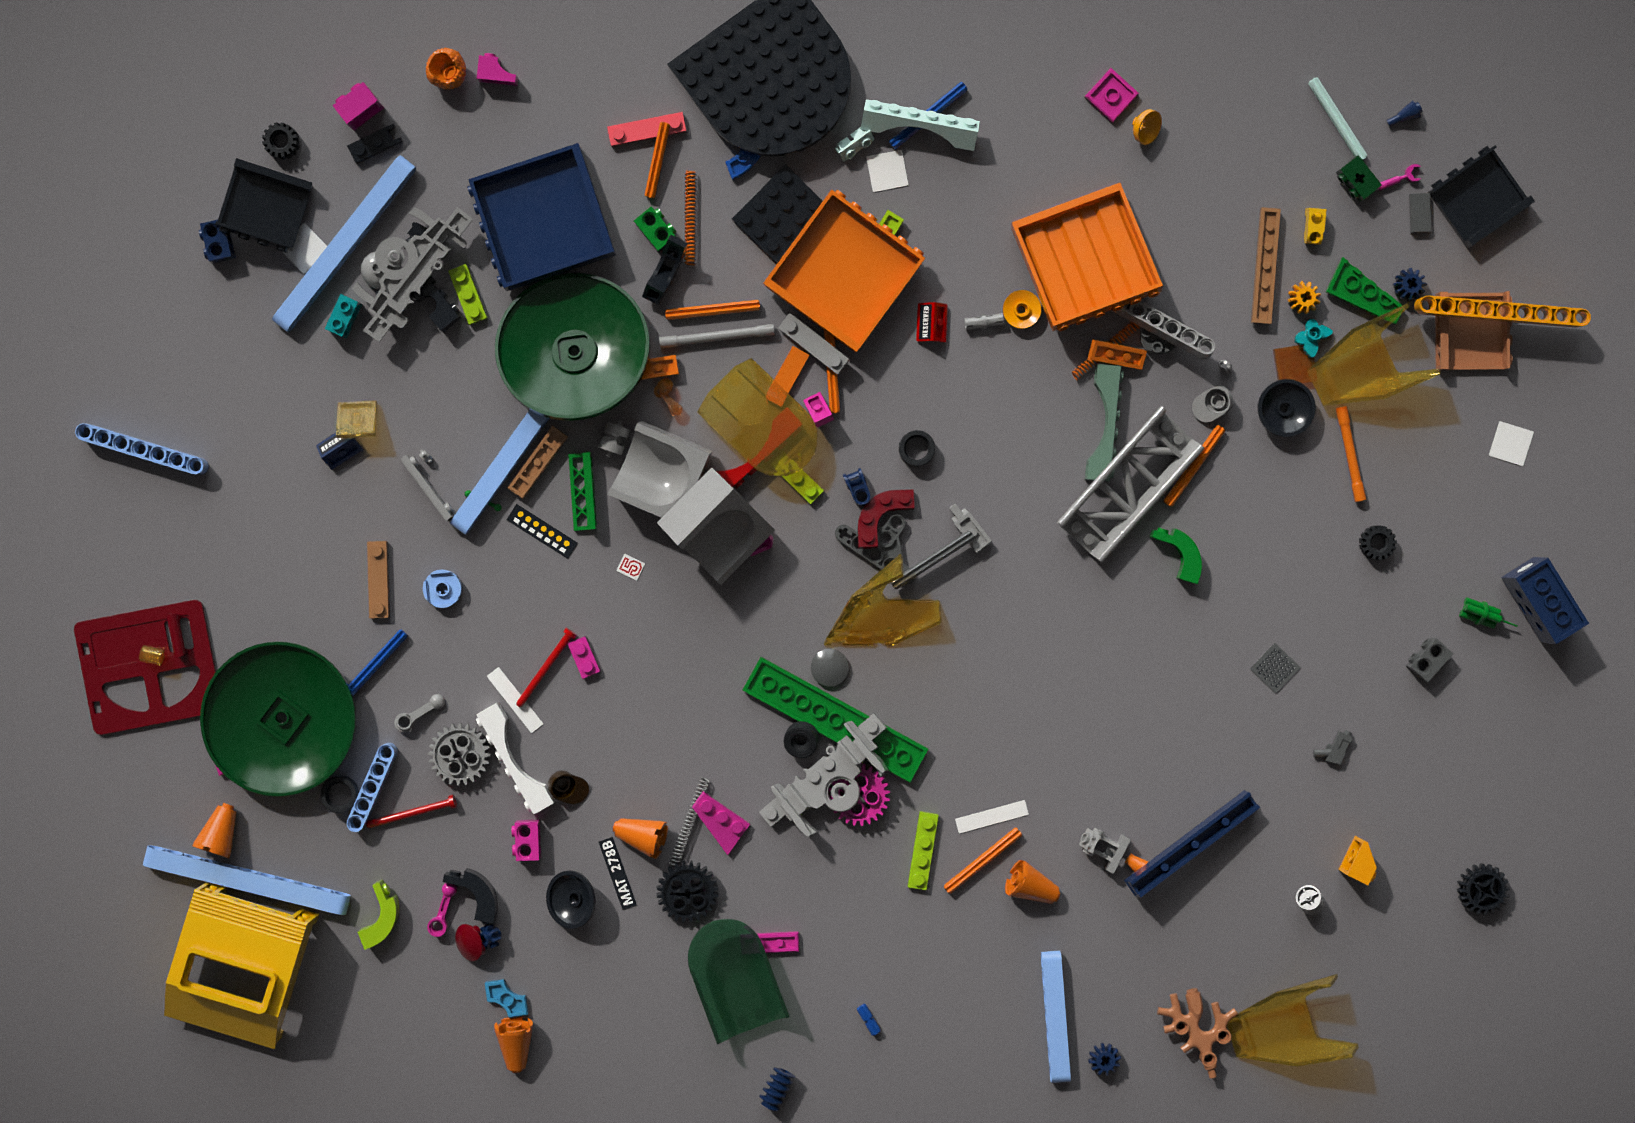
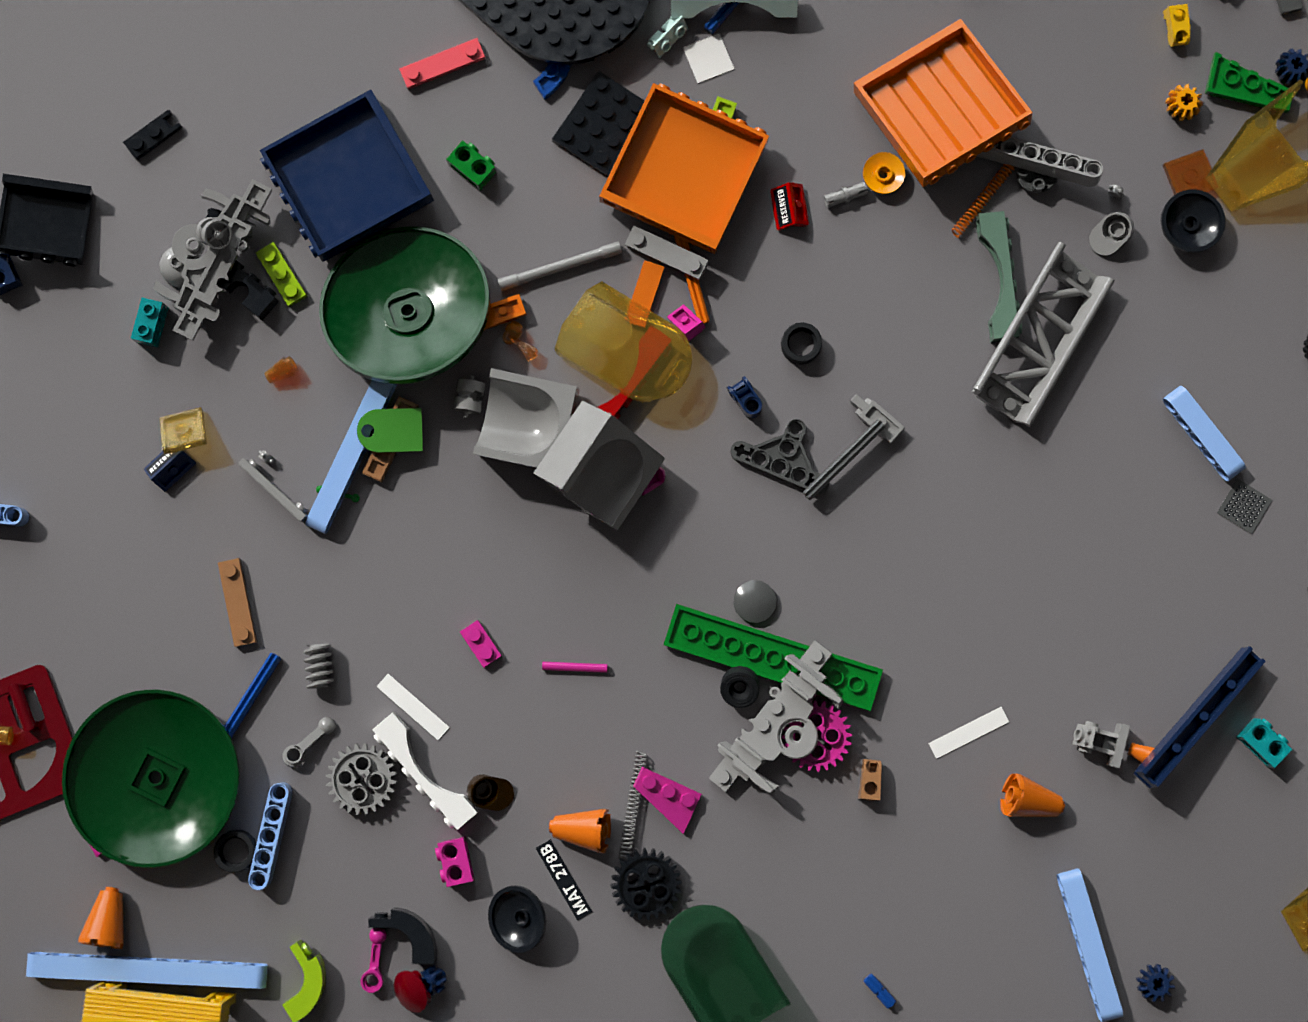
camera: 10 degrees left, 5 degrees down
black tyre [262,122,300,159] -> none
light blue beam [272,155,416,332] -> none
white sticker [283,223,327,274] -> none
dark pink piece [332,82,385,131] -> none
red bar [366,795,457,828] -> none
light blue plate [423,569,462,608] -> none
orange hair [426,48,466,90] -> none
dark pink arch [477,53,518,86] -> none
black sticker [506,504,578,559] -> none
red bar [516,628,577,707] -> none
green fence [568,452,597,531] -> none
white sticker [616,554,645,581] -> none
black arch [642,235,688,305] -> none
orange axle [644,122,670,198] -> none
orange axle [665,300,760,320] -> none
orange piece [684,170,696,266] -> none
dark pink tile [741,931,799,954] -> none
lime plate [770,451,824,504] -> none
clear yellow windscreen [824,554,942,646] -> none
dark red plate [858,489,915,549] -> none
lime plate [907,811,939,890] -> none
orange axle [944,828,1022,894] -> none
orange plate [1088,340,1147,370] -> none
green arch [1150,528,1202,584] -> none
nougat plant [1157,988,1238,1078] -> none
orange axle [1163,425,1225,507] -> none
medium nougat plate [1251,207,1281,324] -> none
teal animal [1294,319,1333,359] -> none
orange piece [1335,406,1366,502] -> none
none -> light grey wheel [196,217,233,249]
none -> clear orange cone [264,356,298,383]
none -> light grey piece [303,643,334,689]
none -> bright green tile [357,408,423,453]
none -> dark pink bar [542,662,607,673]
none -> medium nougat leg [858,759,882,801]
none -> light blue beam [1163,386,1246,481]
none -> teal brick [1236,718,1292,768]

